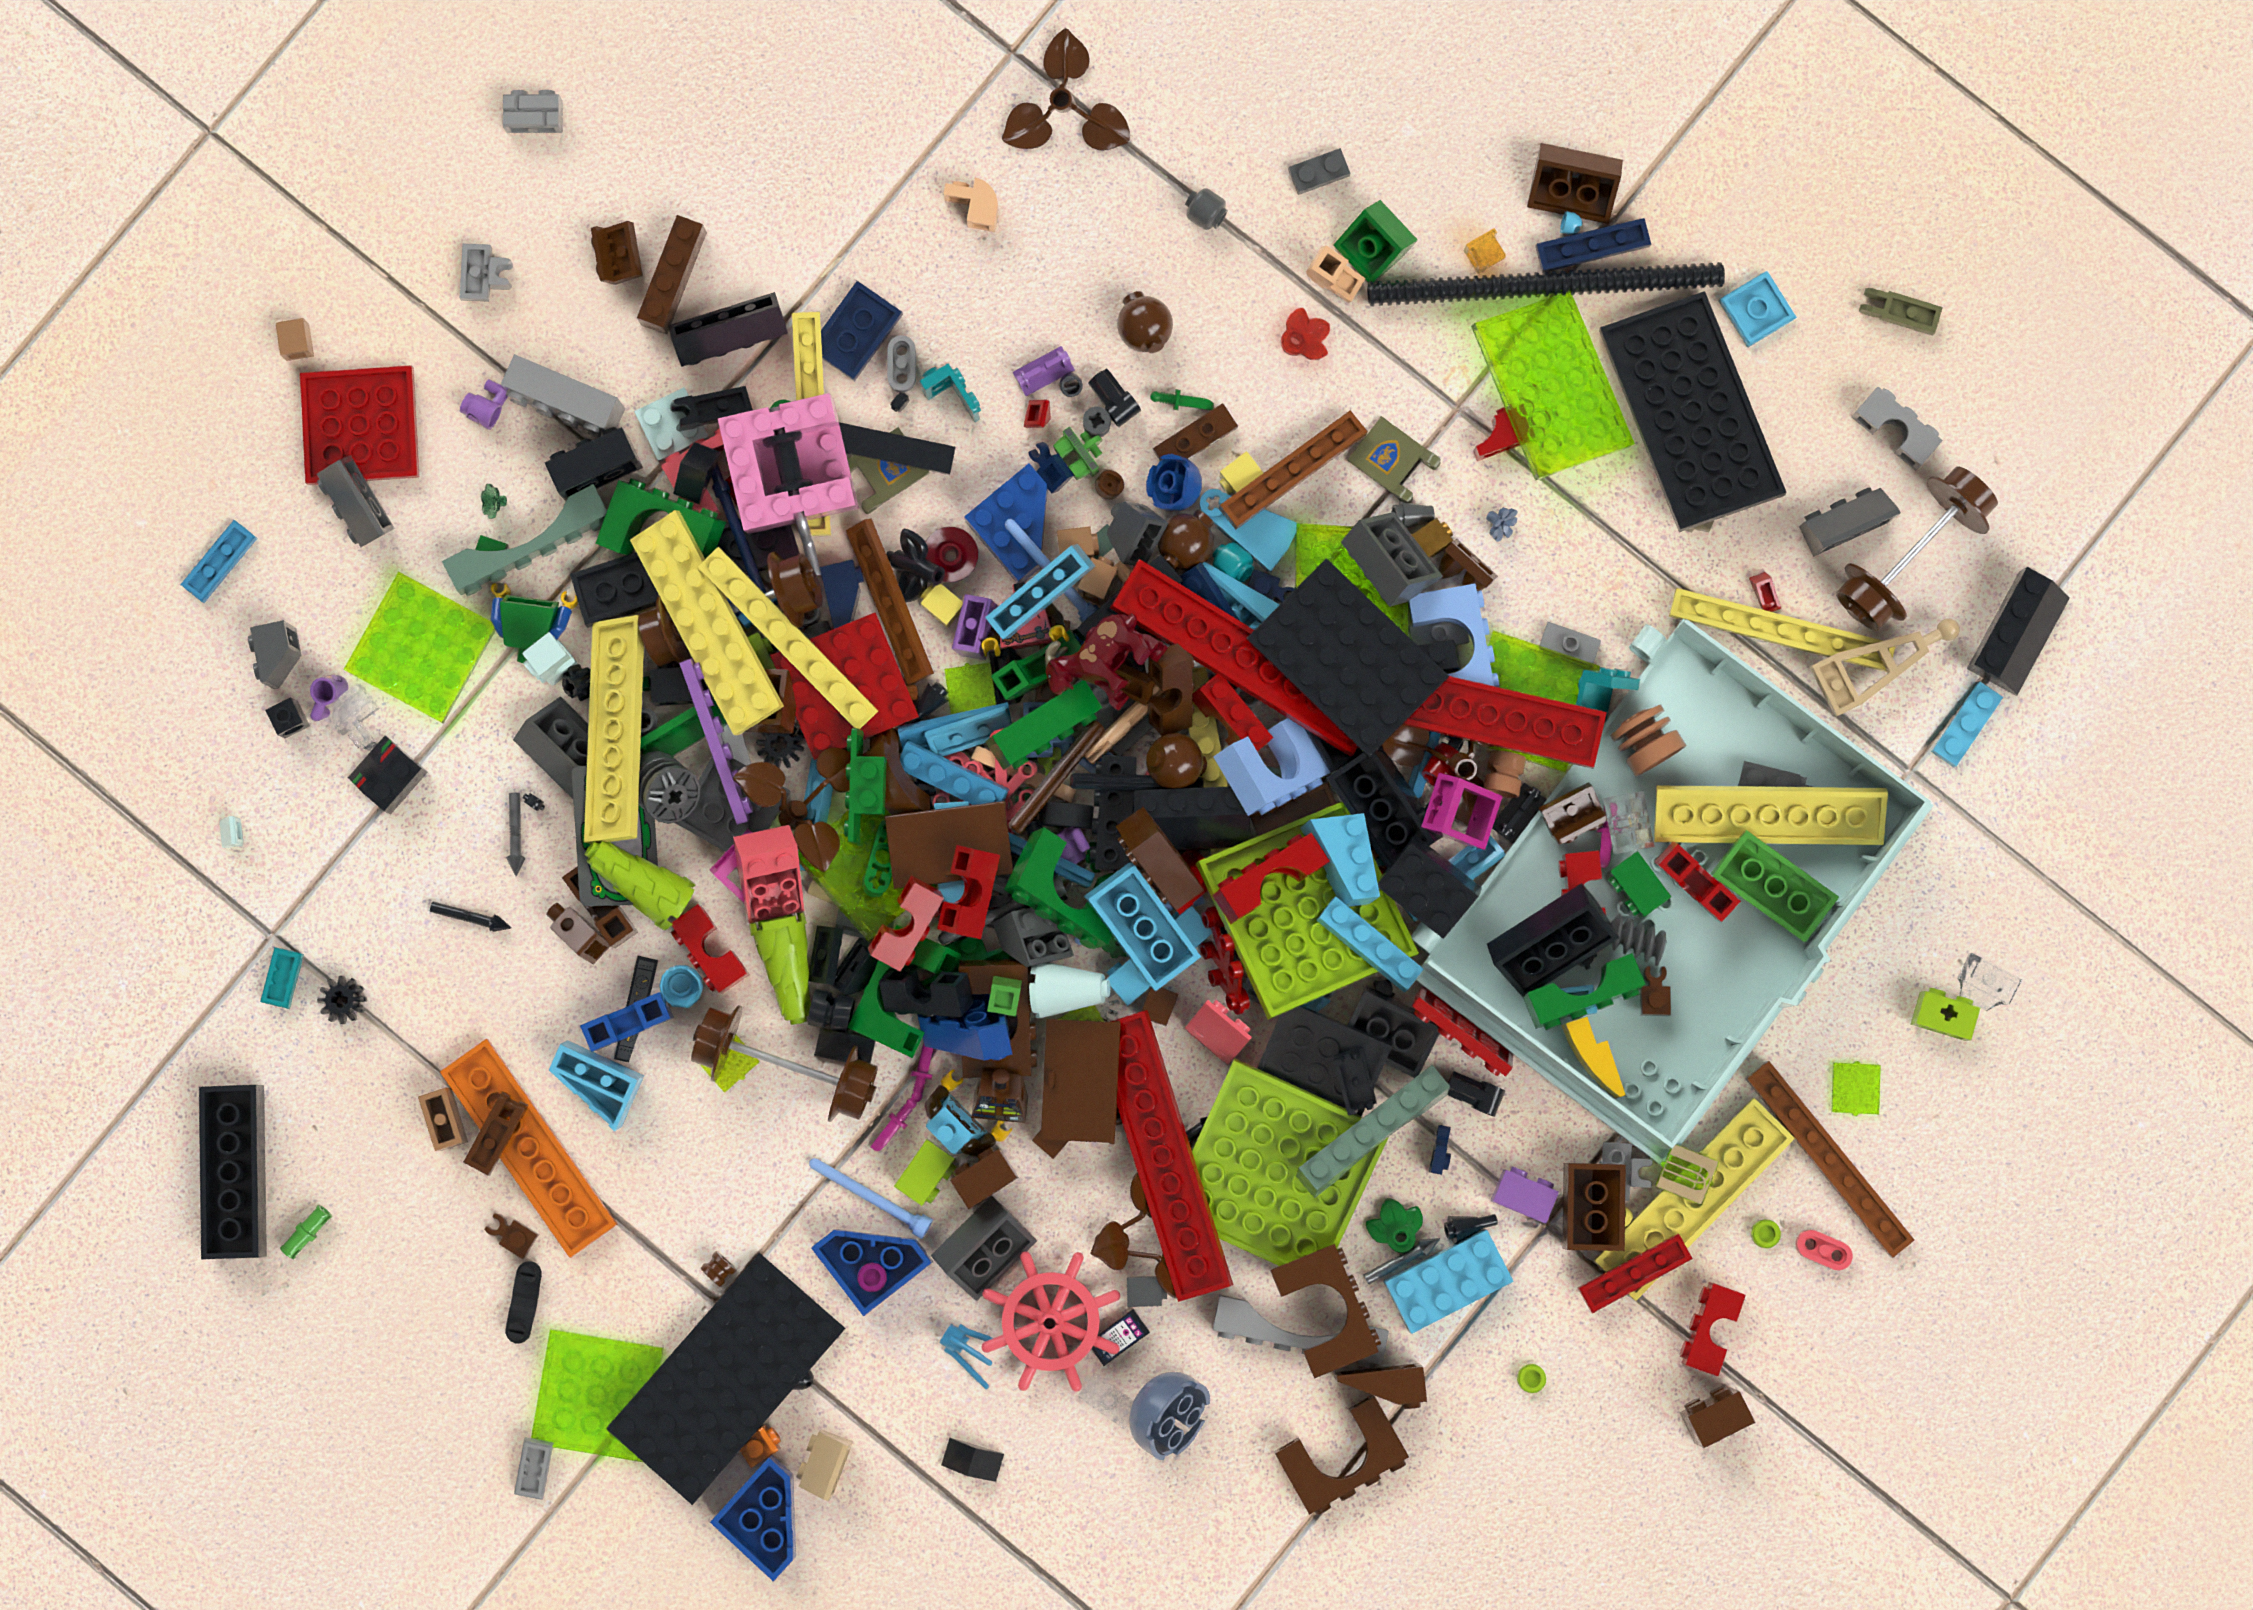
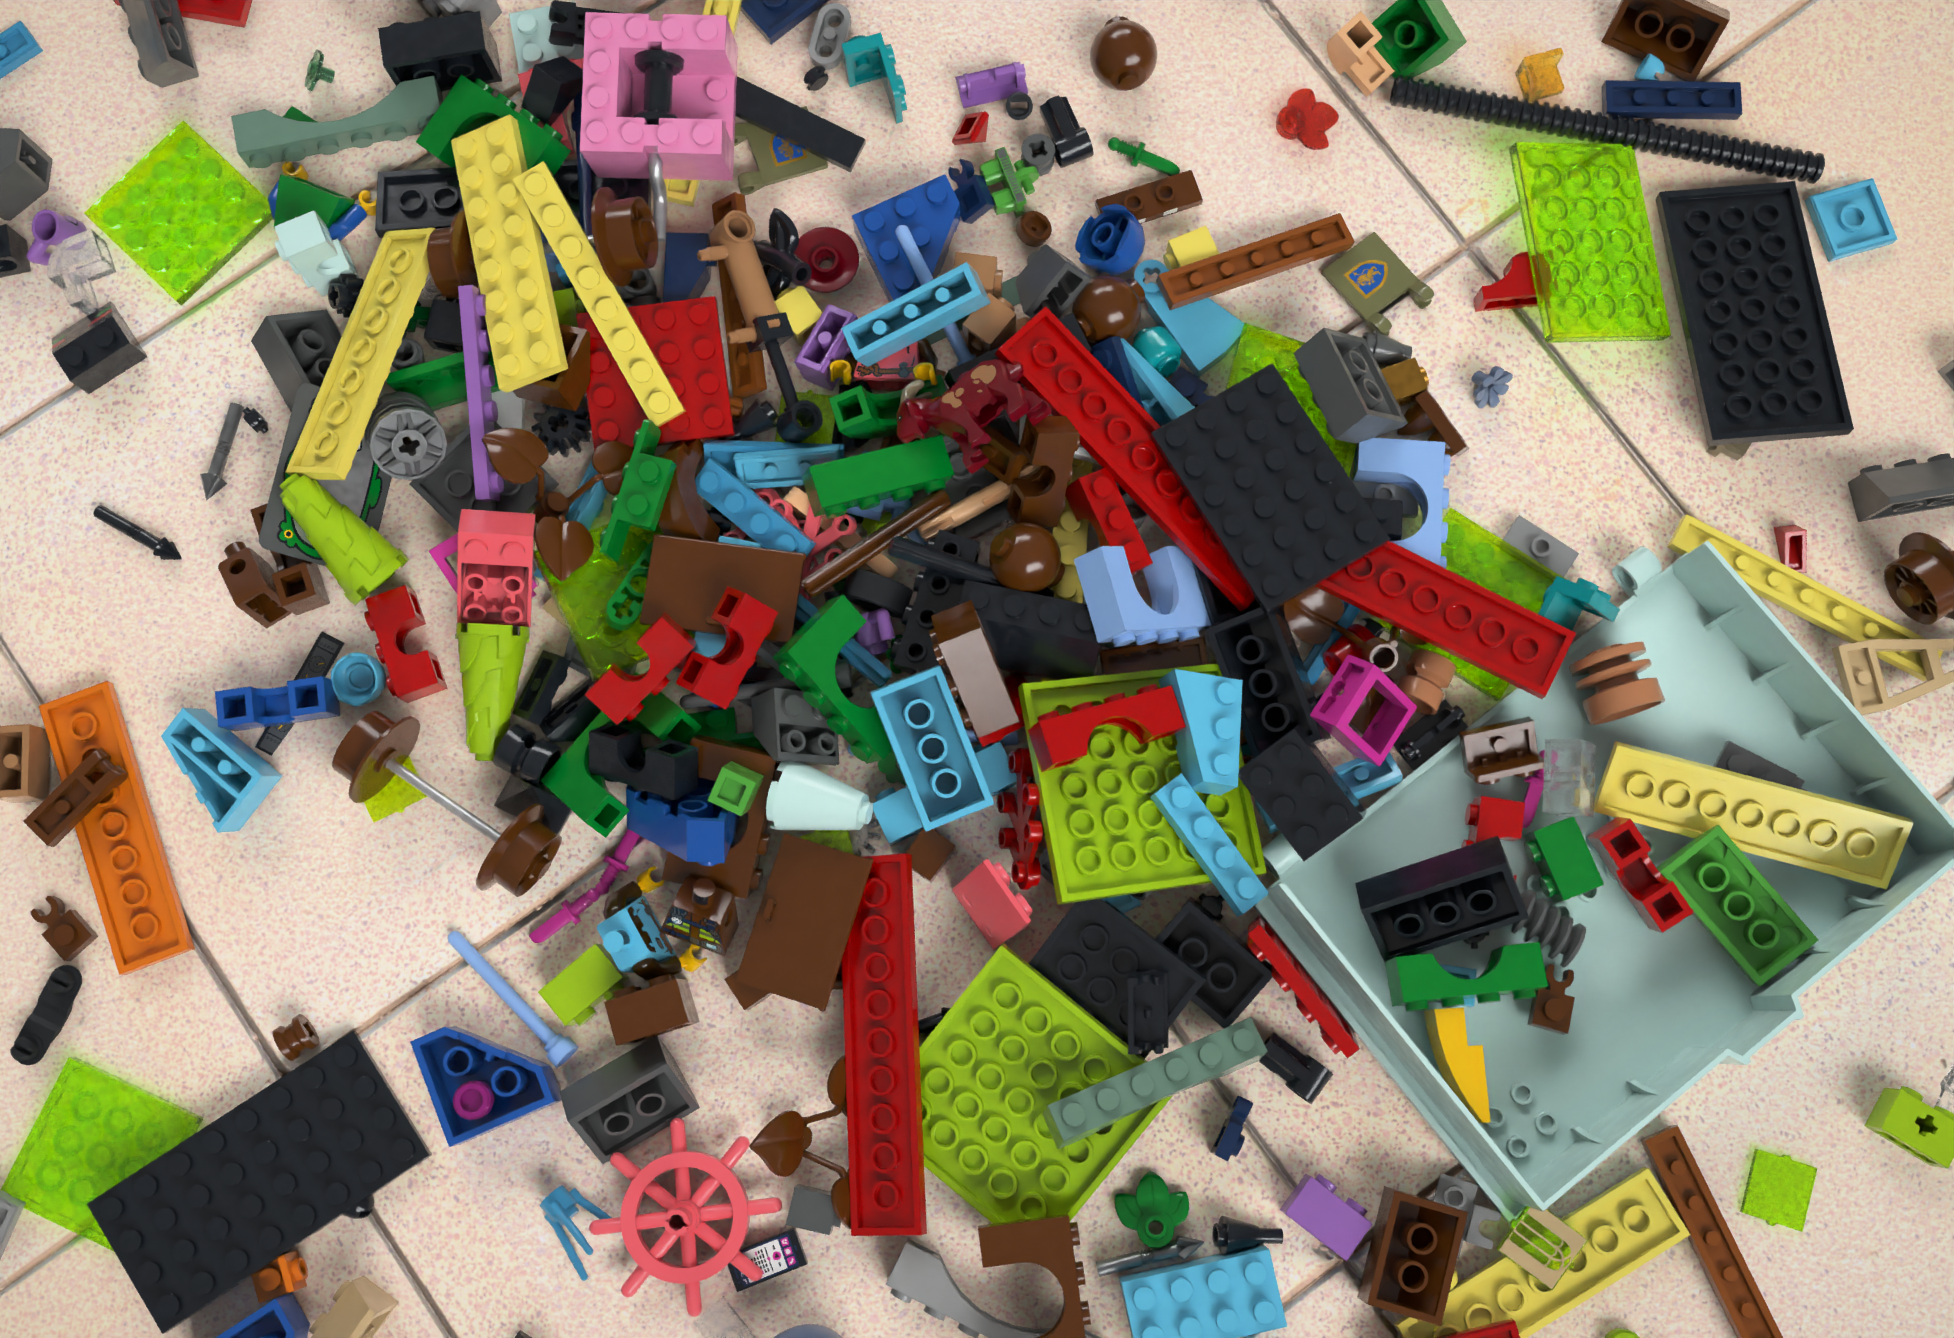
camera: 15 degrees right, 5 degrees down
none -> piece [697,210,823,443]

